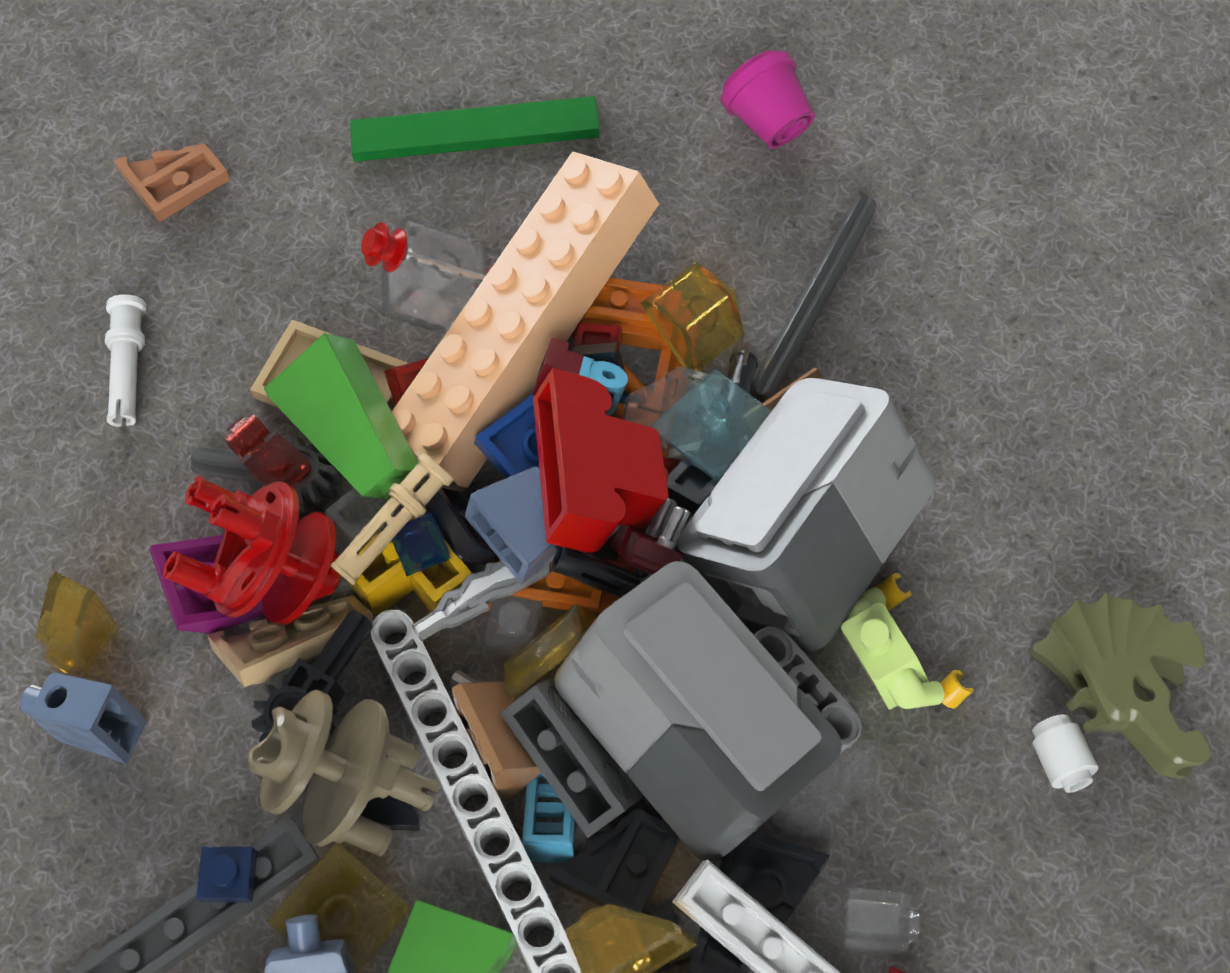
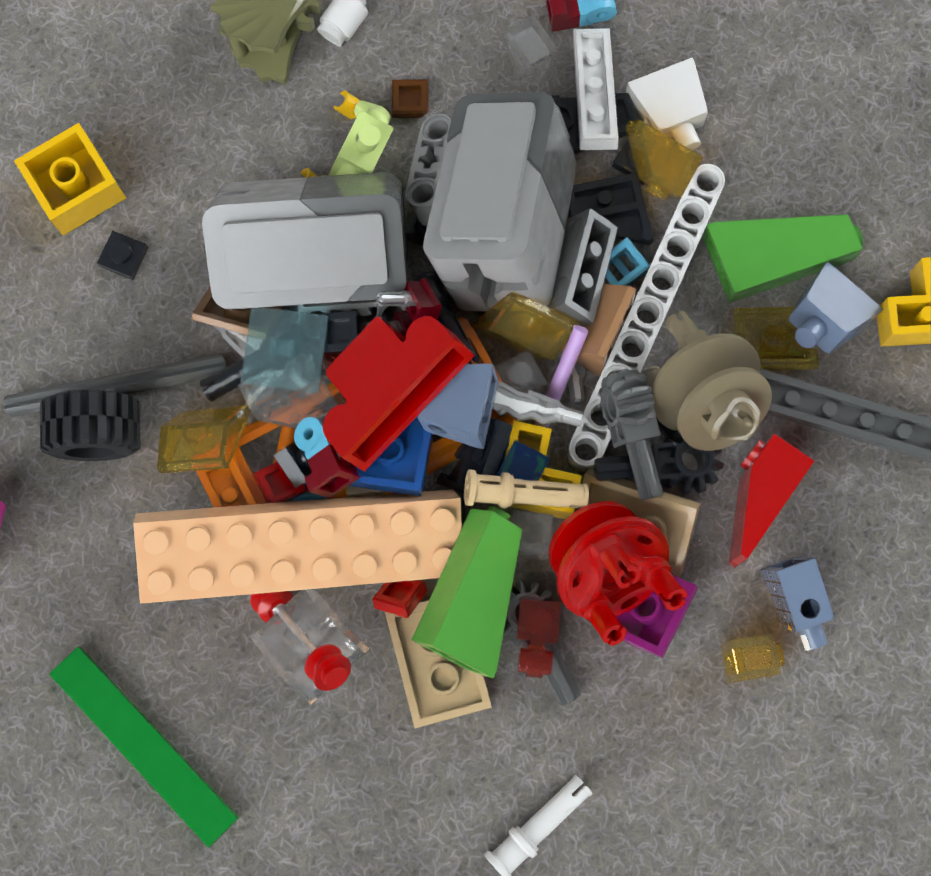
camera: 125 degrees left, 15 degrees up
dark blue plate [196,846,258,902] -> none
none -> yellow brick [14,123,126,236]
none -> black tyre [40,390,141,461]
none -> black plate [97,230,149,280]
none -> reddish brown tile [392,79,429,118]
none -> lavender bar [533,325,589,428]
none -> dark grey gear [599,369,663,500]
none -> red slope [729,434,814,568]

